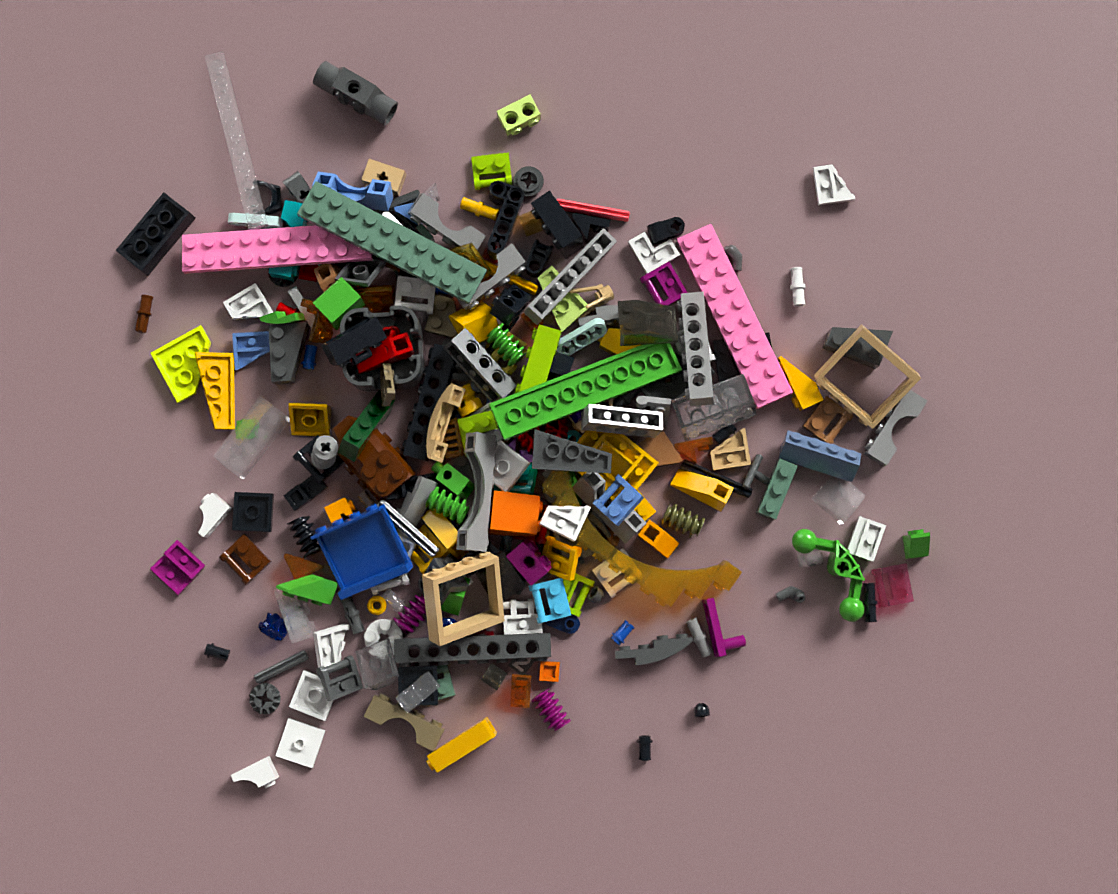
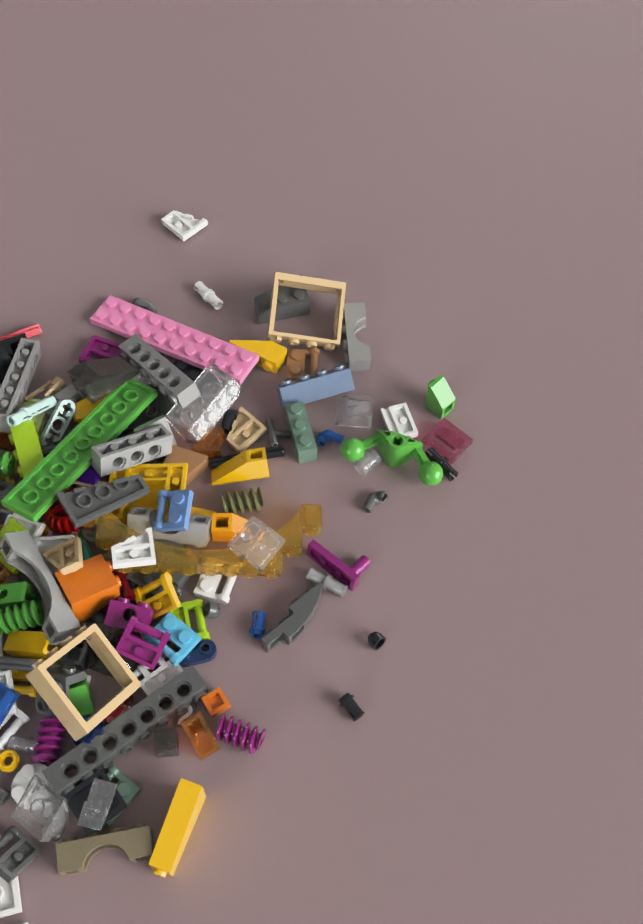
camera: 40 degrees left, 25 degrees down
white plate [628,232,680,274] -> none
black piece [647,217,685,245] -> none
none -> light aqua pin [6,395,57,428]
none -> tan wing [42,536,83,575]
none -> magenta plate [115,615,171,670]
none -> clear slope [227,516,286,572]
none -> blue arm [316,429,344,446]

